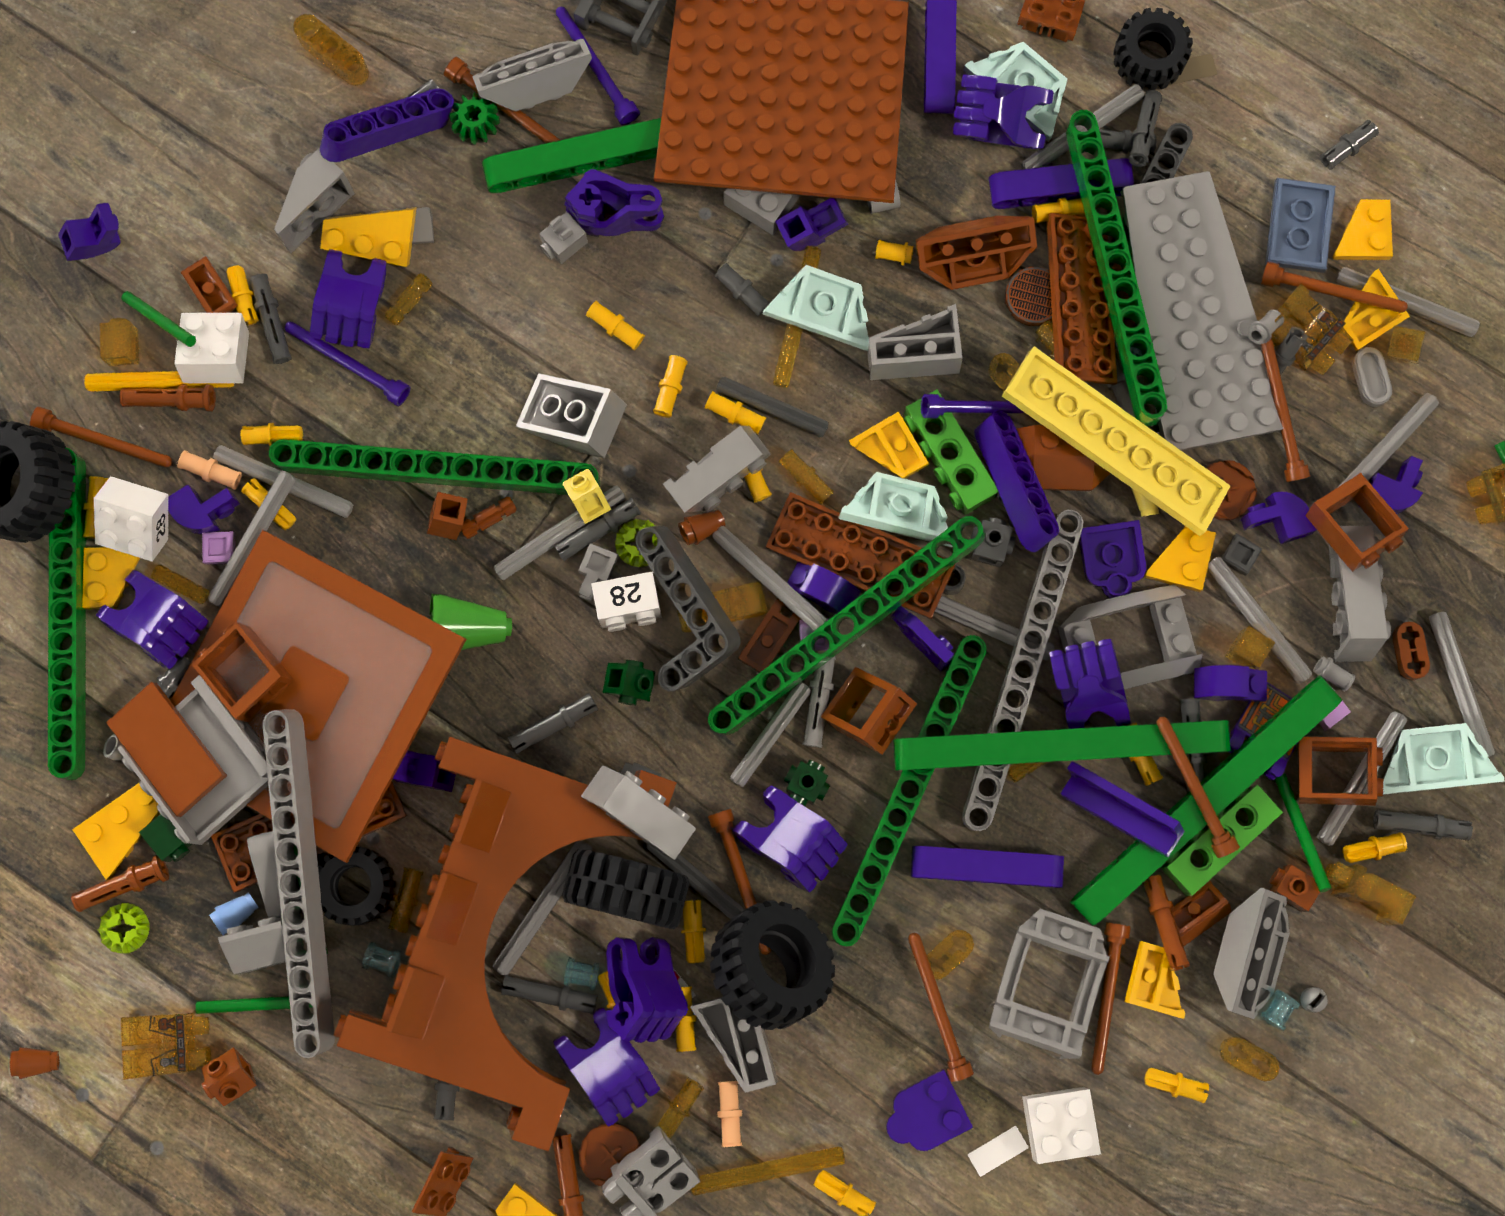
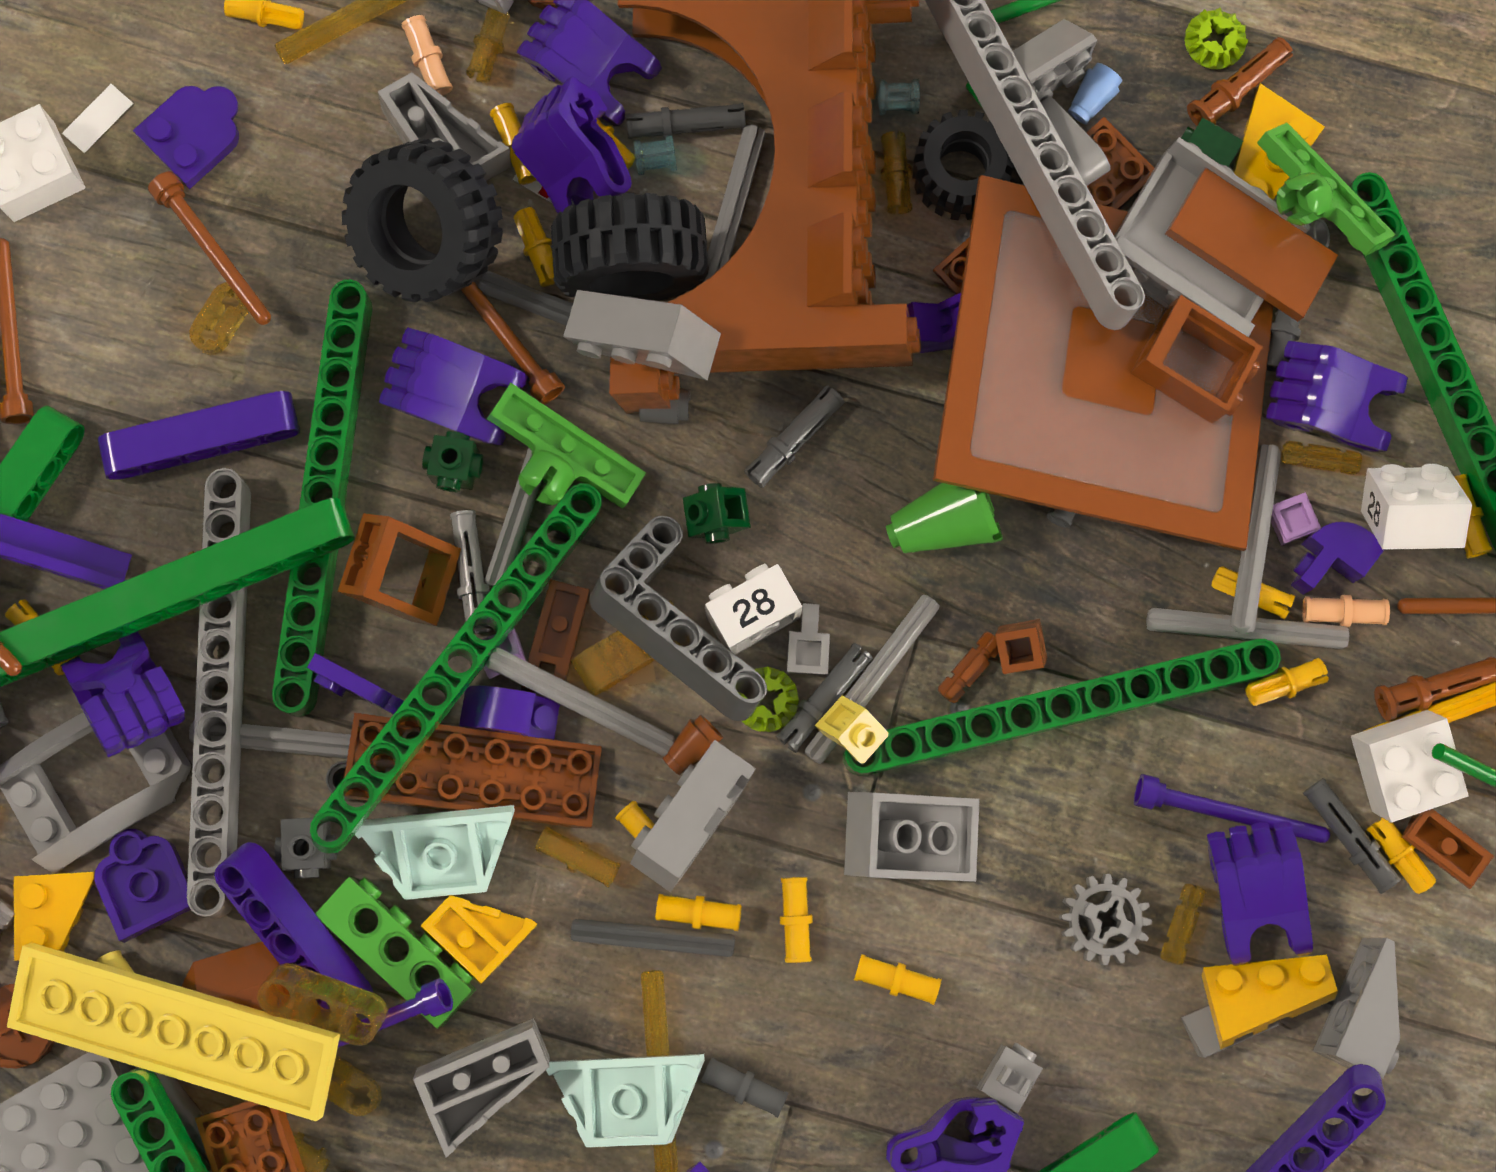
camera: 160 degrees right, 0 degrees up
yellow wing [82,547,140,610] -> none
light grey wedge [989,908,1110,1059] -> none
none -> clear yellow beam [257,963,388,1046]
none -> bright green plate [487,383,646,509]
none -> light grey gear [1059,874,1152,965]
none -> bright green plate [1257,123,1396,256]

